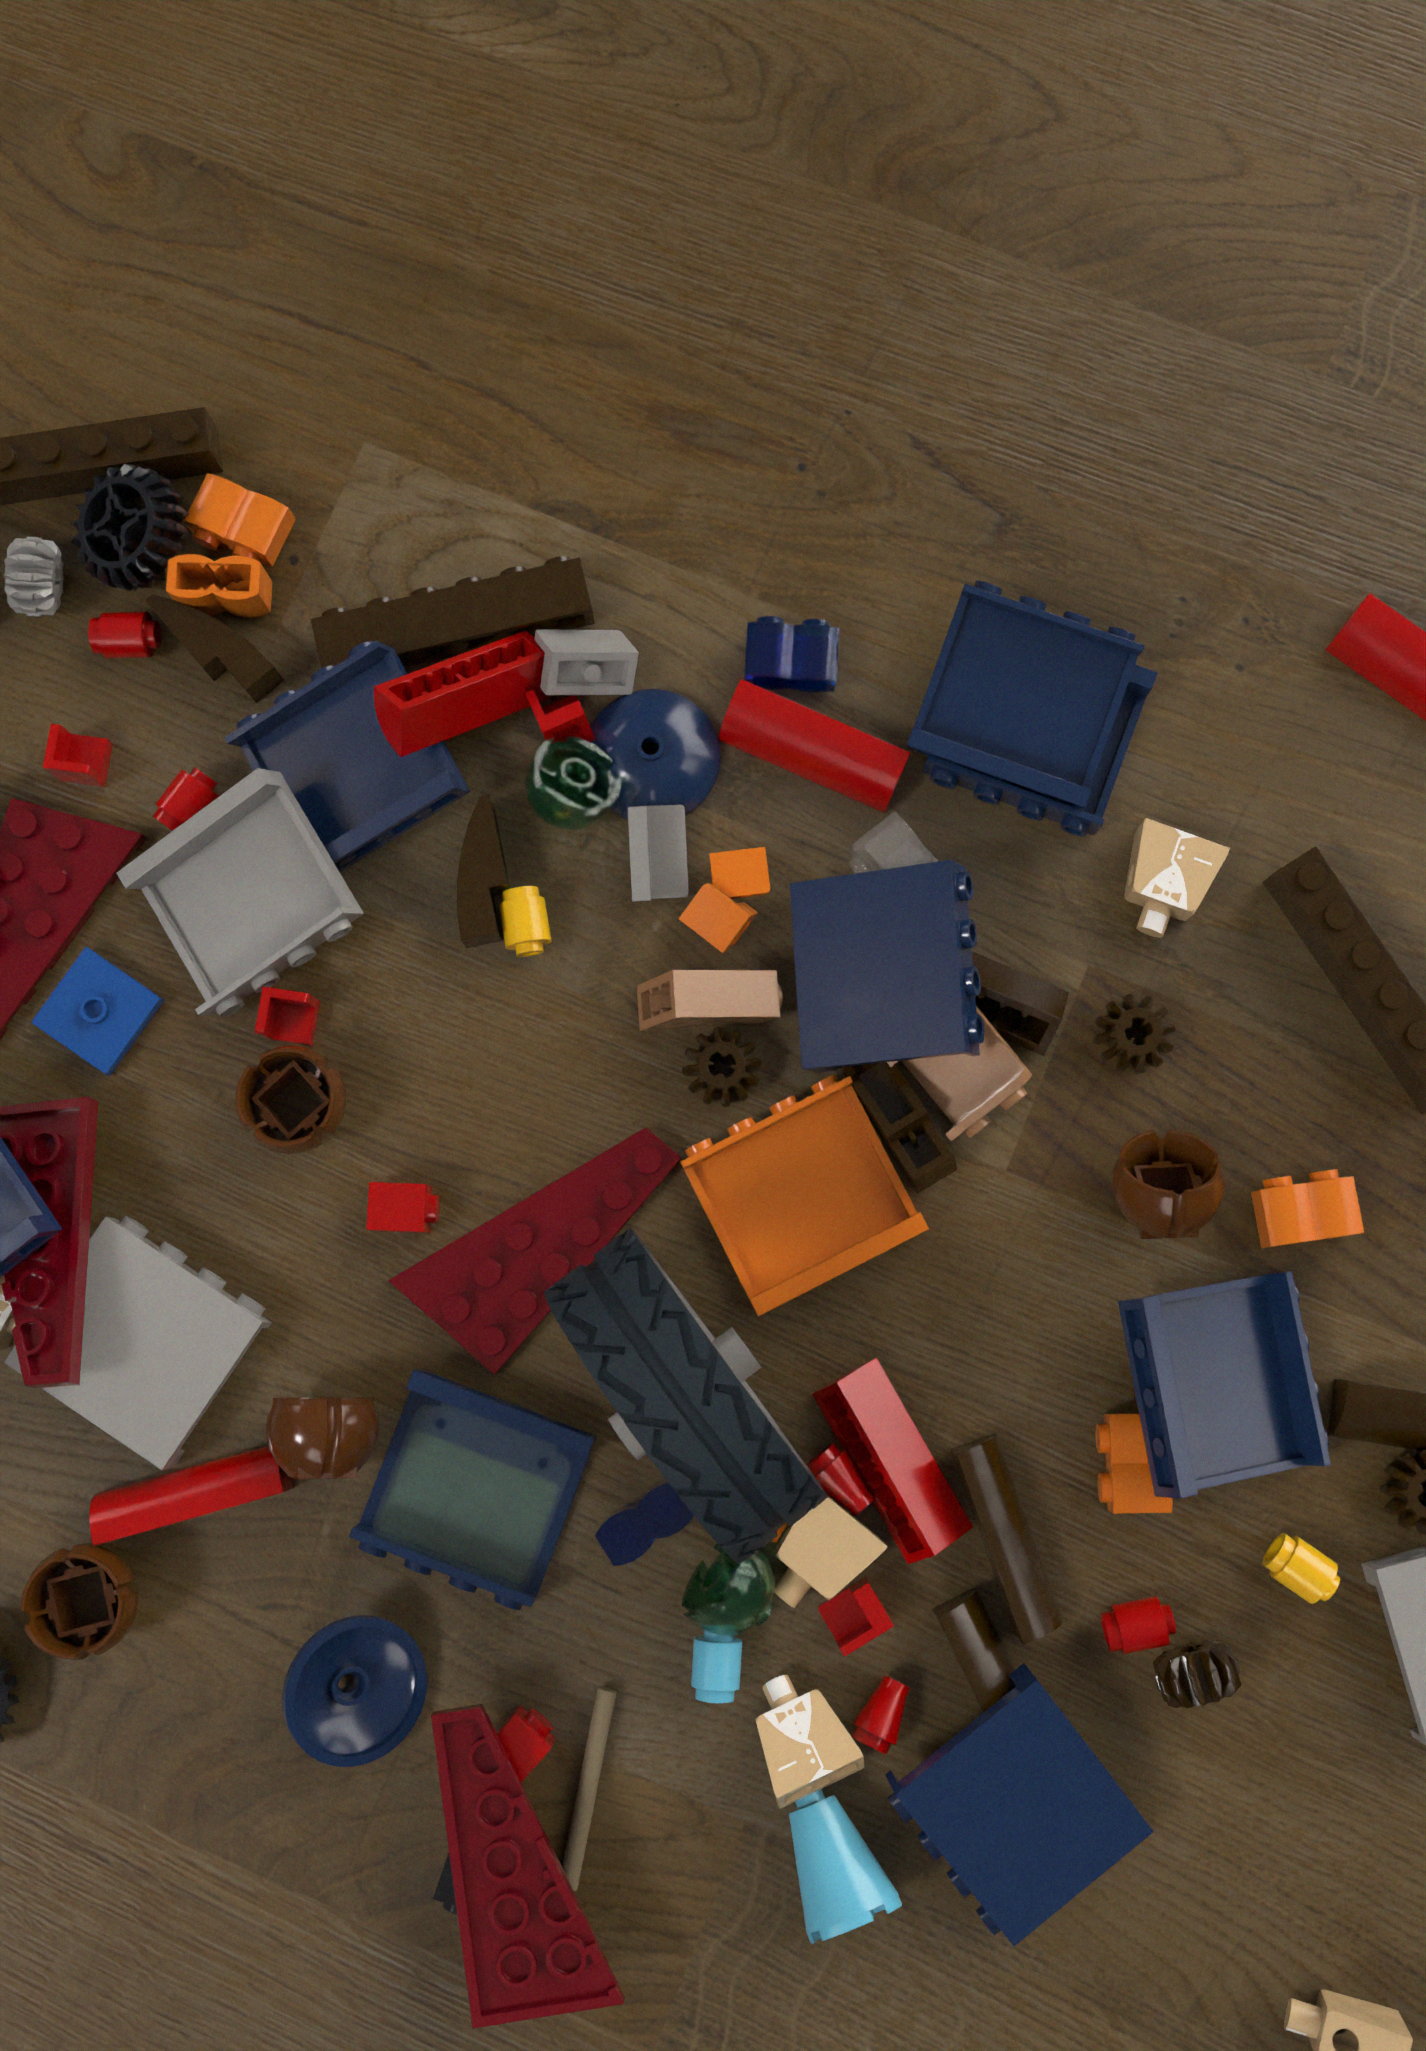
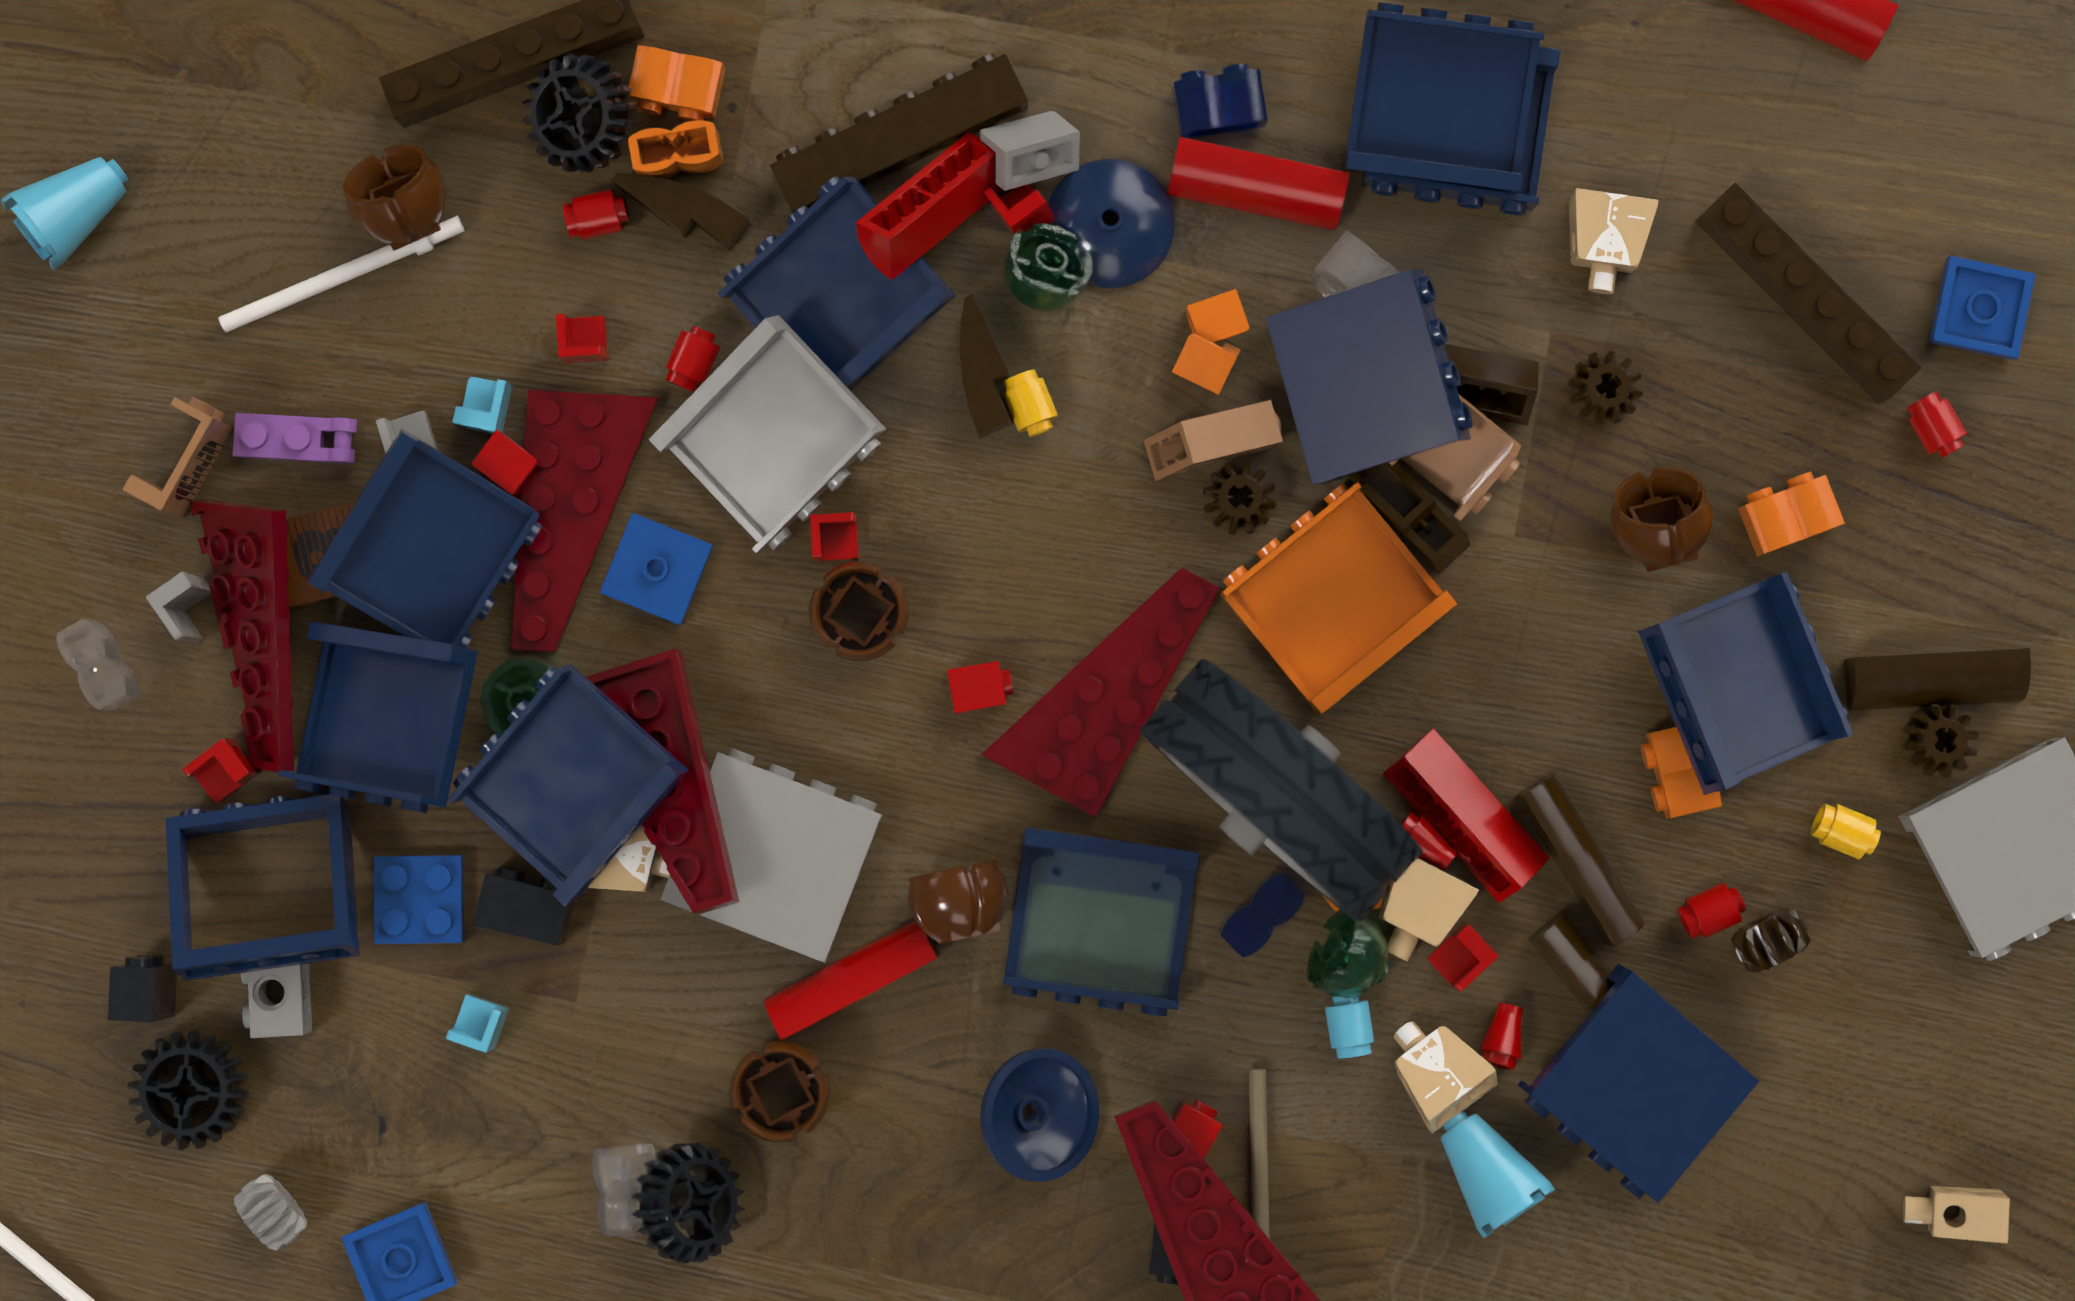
camera: 15 degrees left, 5 degrees up
light grey gear [3,537,64,617] -> none
light grey panel [628,805,689,901] -> none

